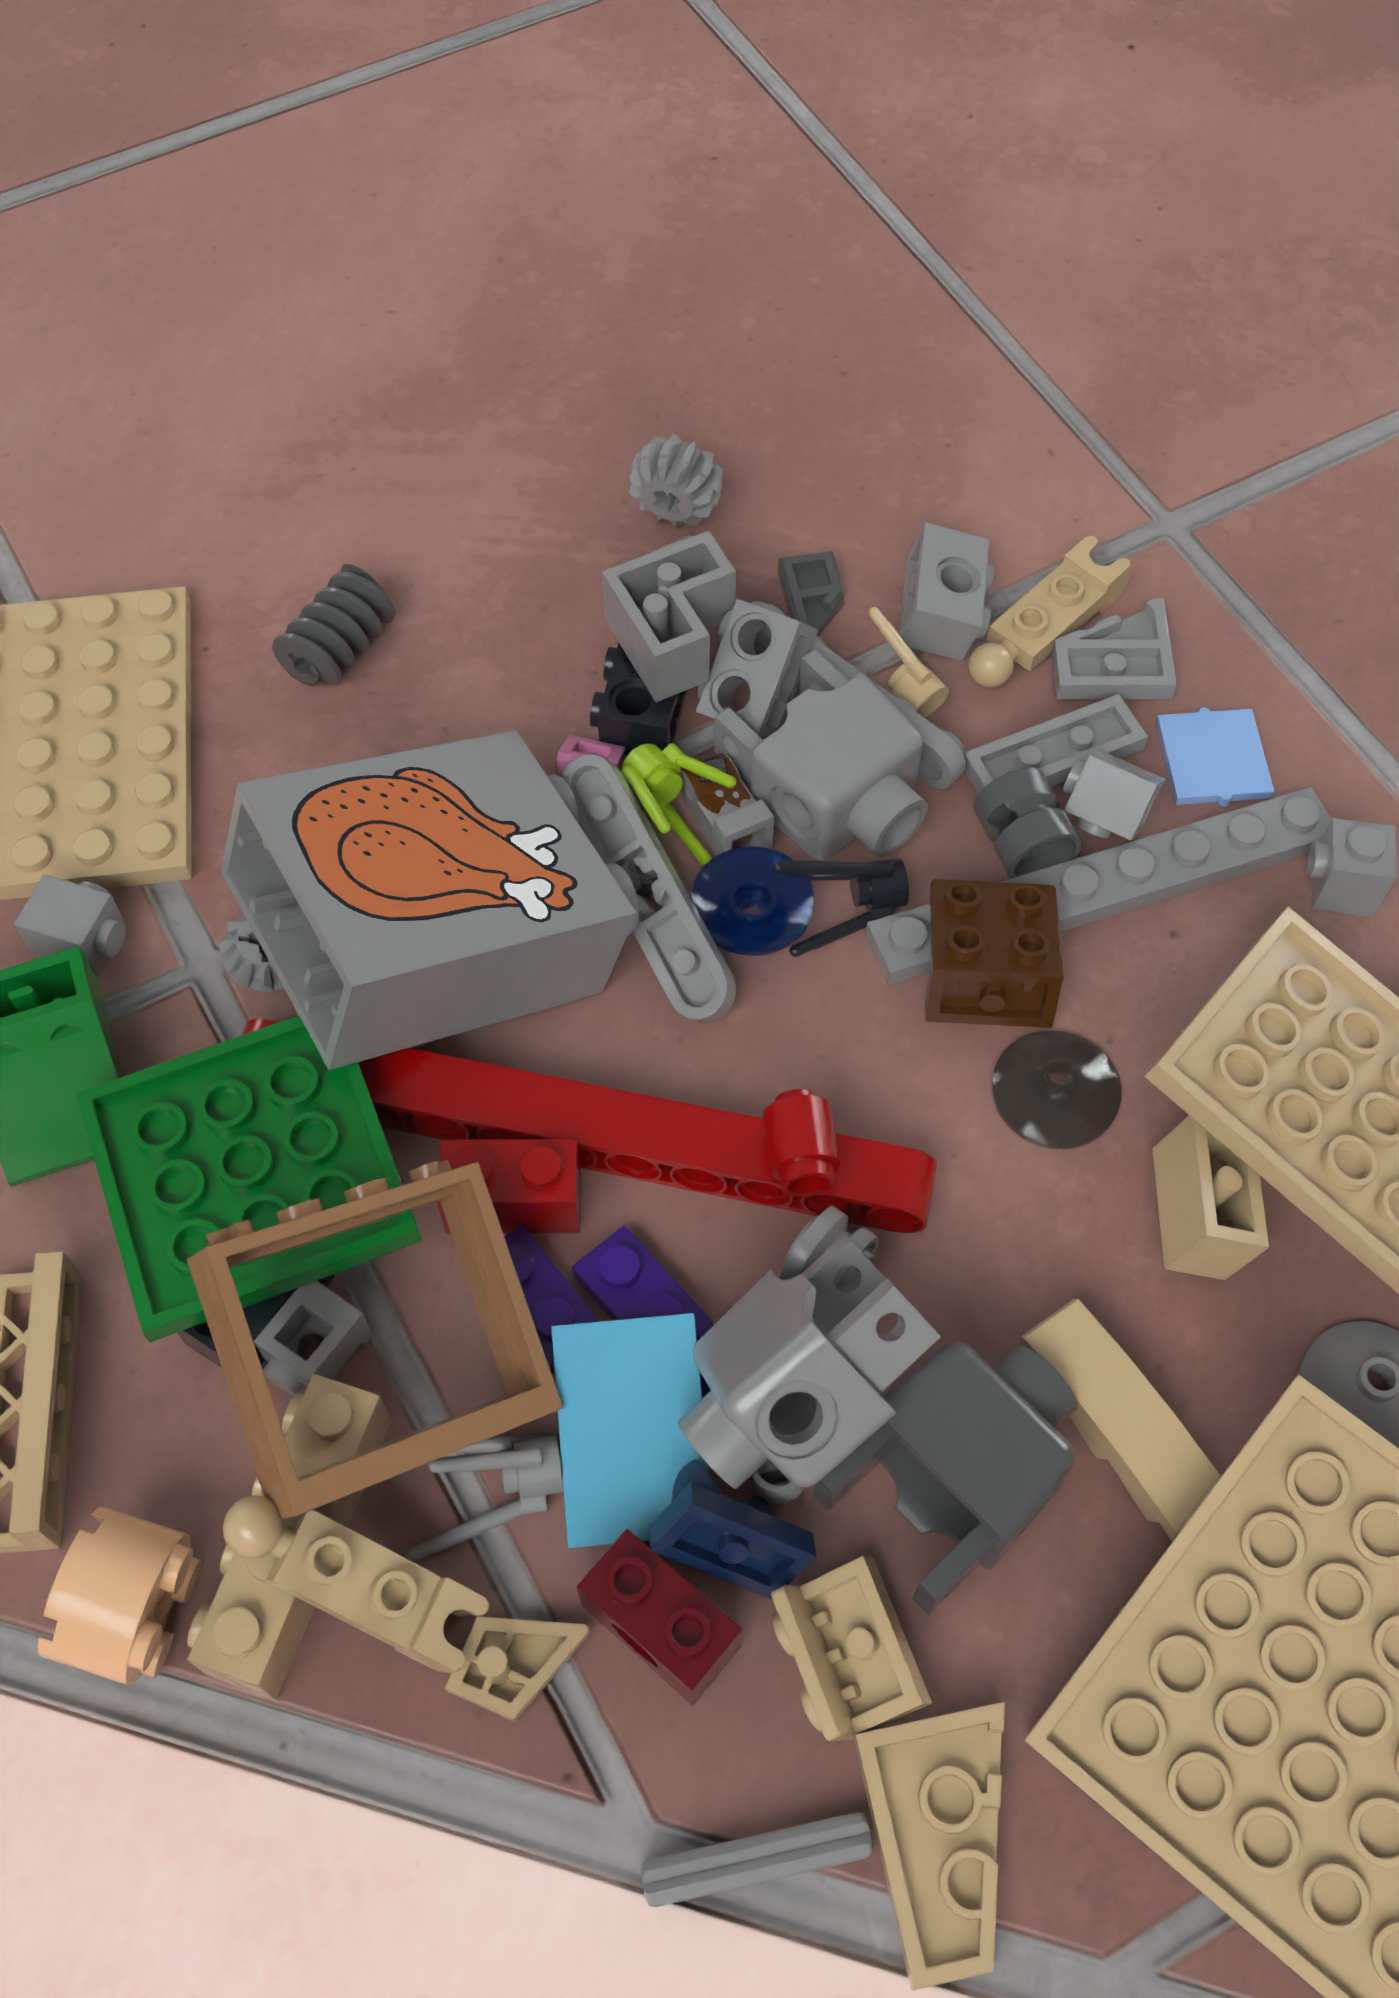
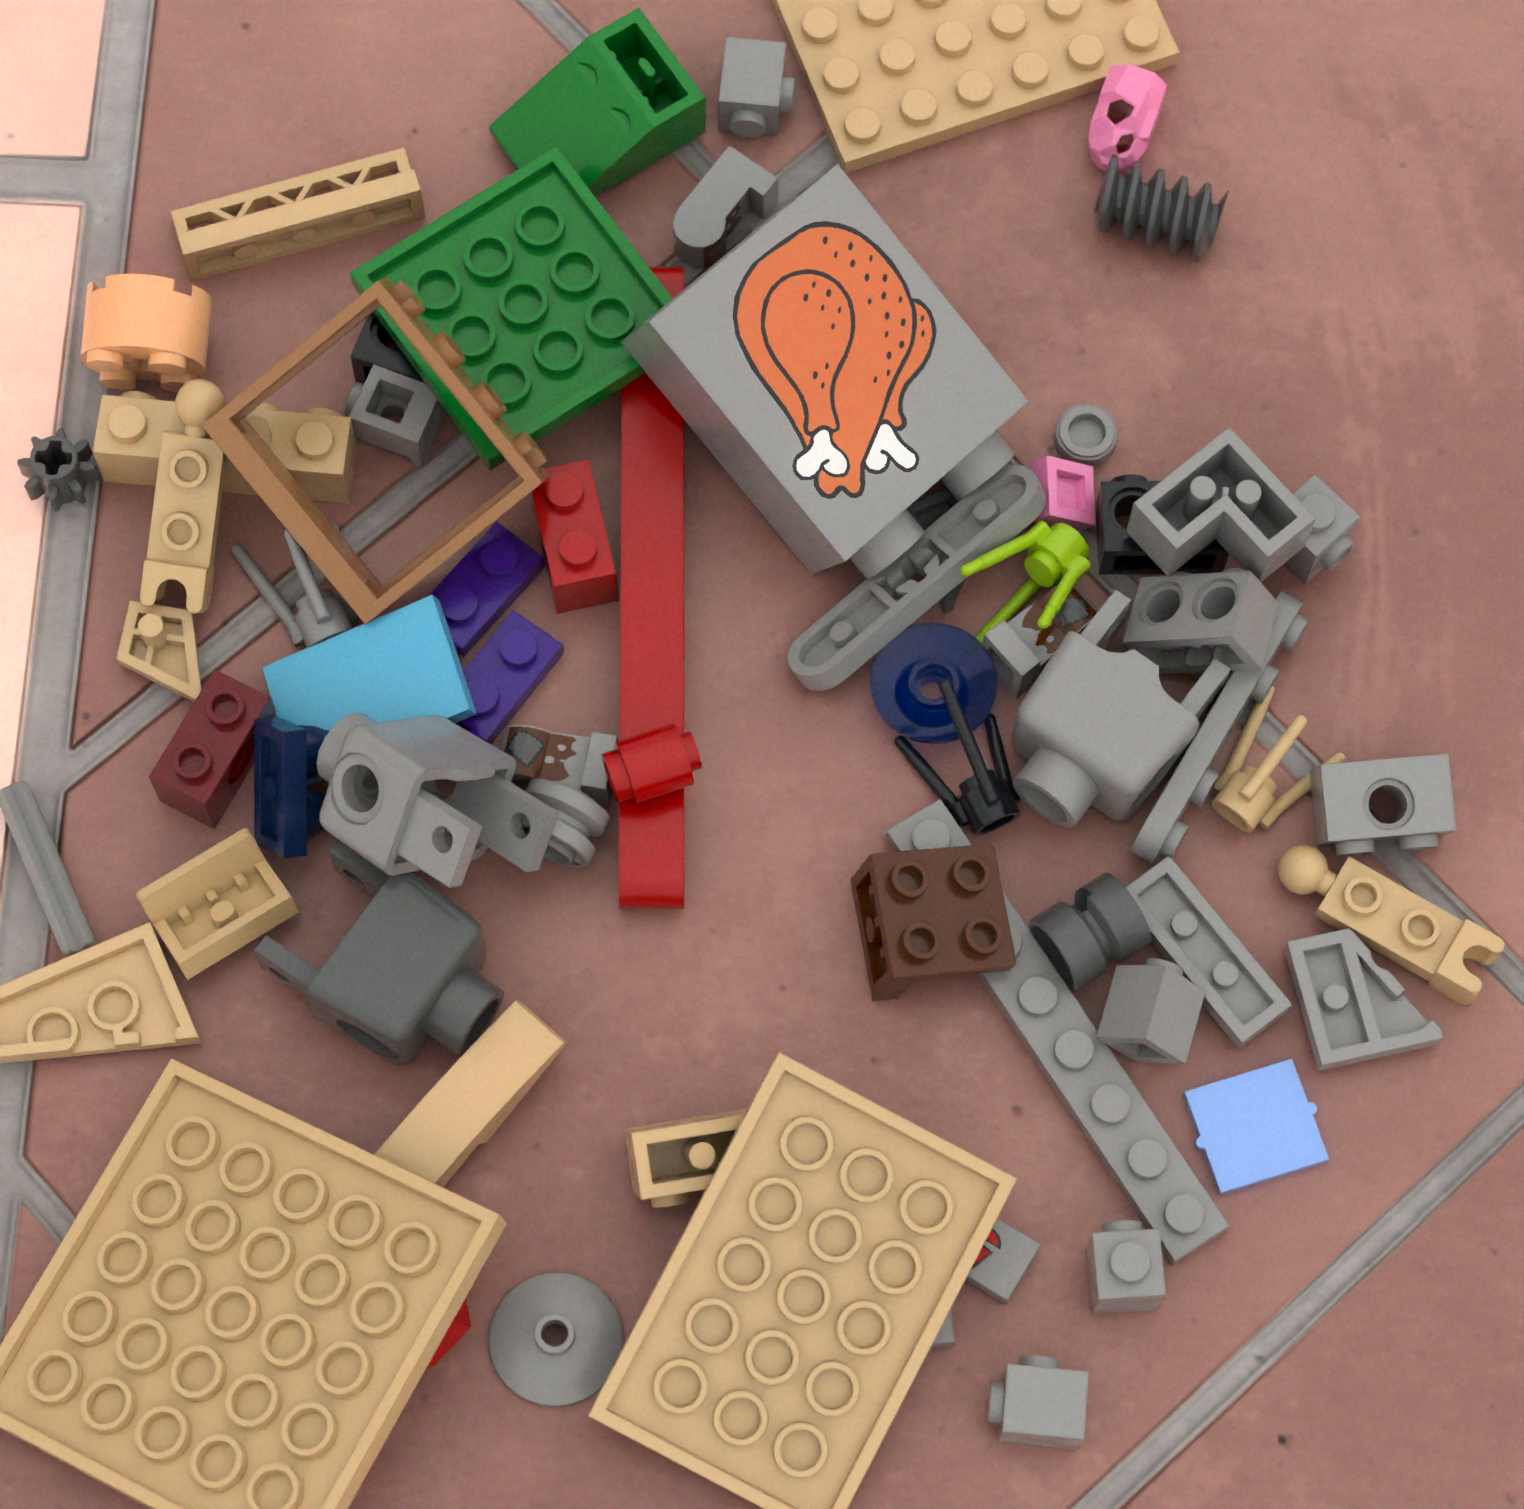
camera: 75 degrees right, 10 degrees up
light grey gear [629,433,724,528] -> none
dark grey tile [778,551,845,636] -> none
clear smoke dish [991,1030,1122,1149] -> none
none -> dark grey gear [17,428,100,512]
none -> leg [500,725,618,810]
none -> light grey leg [673,145,778,268]
none -> light grey tile [1054,404,1118,468]
none -> bright pink rock [1087,64,1167,173]

